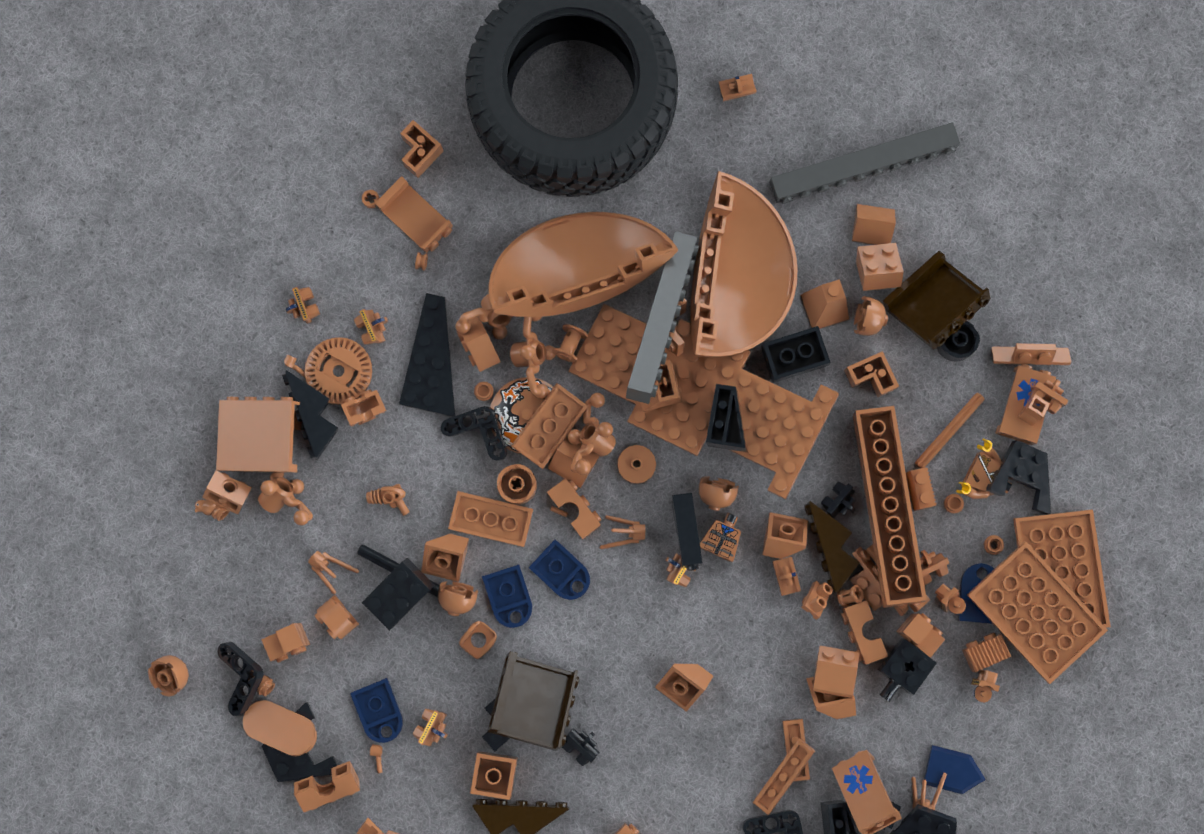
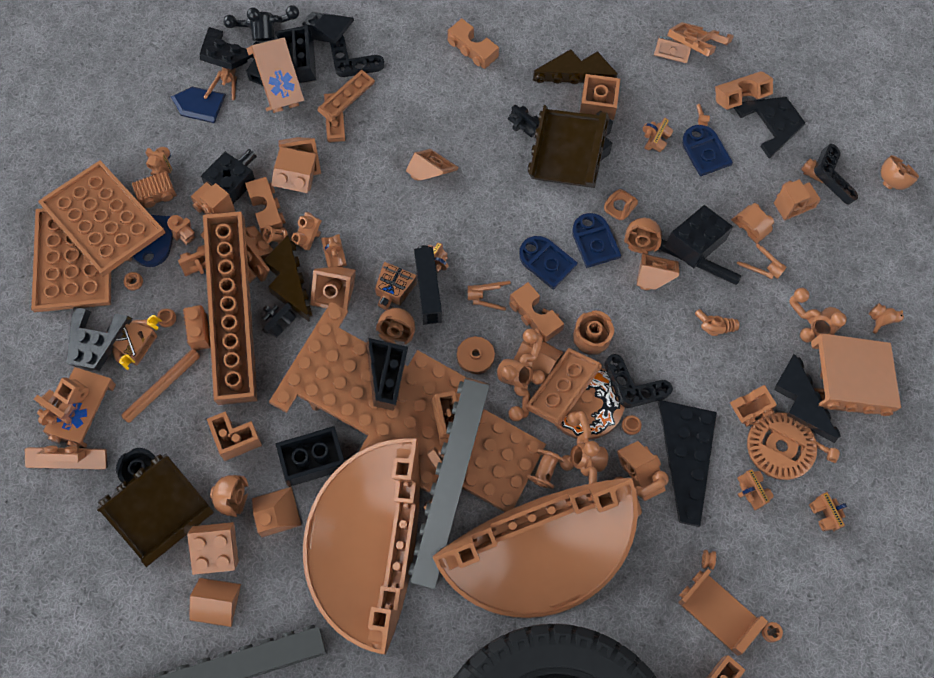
camera: 175 degrees right, 15 degrees down
nougat brick [202,471,252,514] -> none
nougat tile [243,700,317,756] -> none
nougat plate [448,491,534,547] -> none

